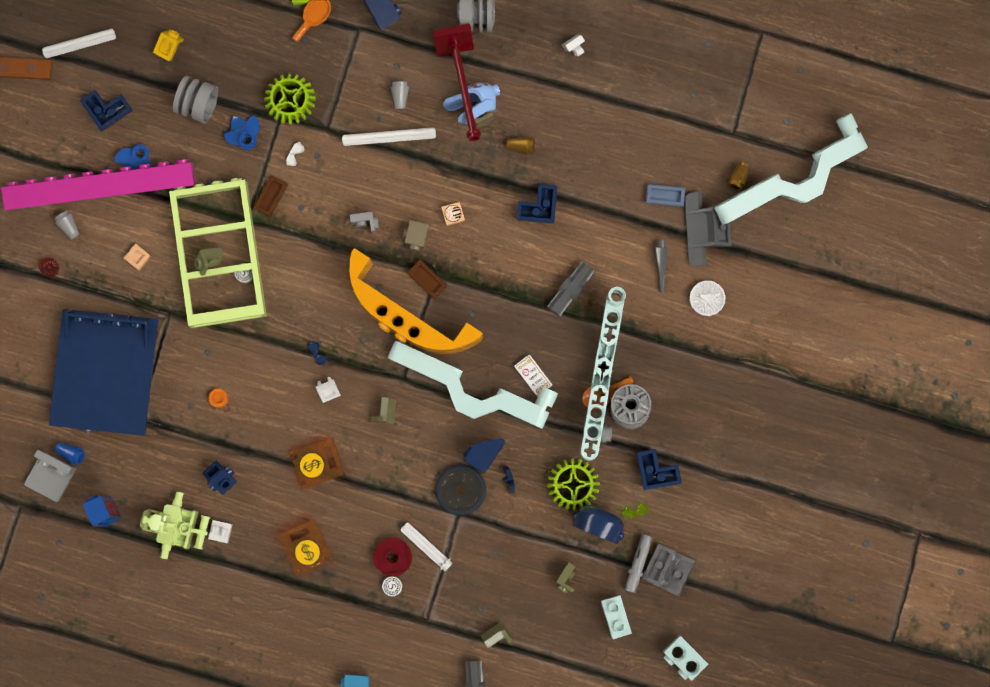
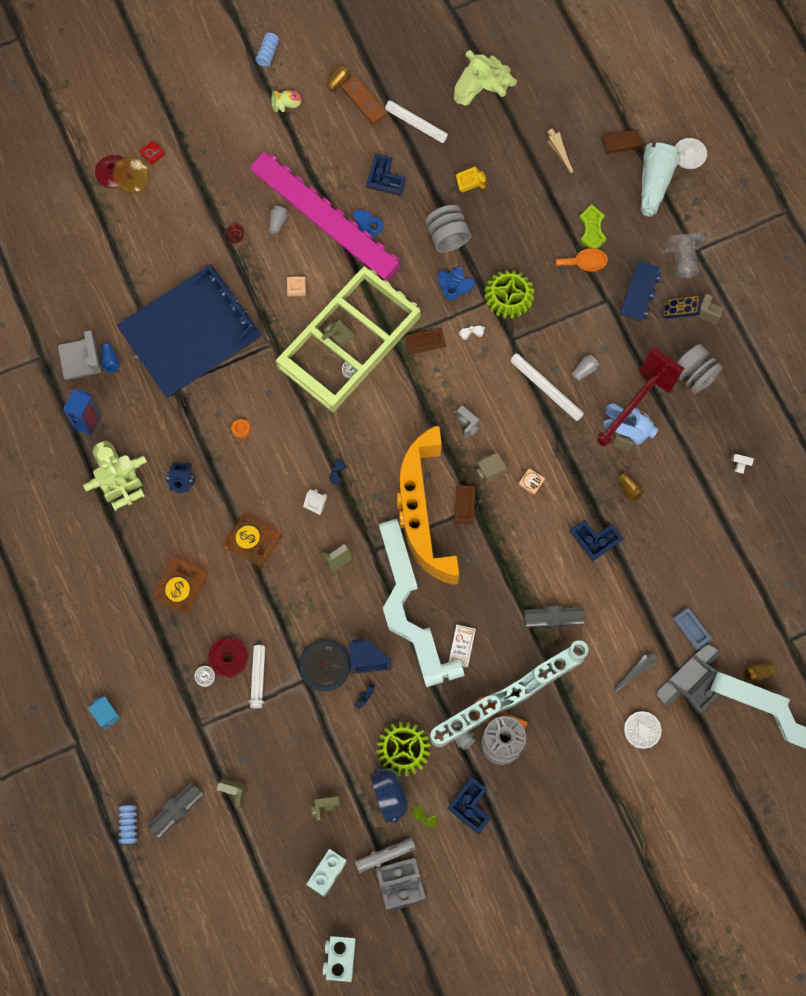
camera: 45 degrees right, 10 degrees down
white tile [208,520,233,543] -> none

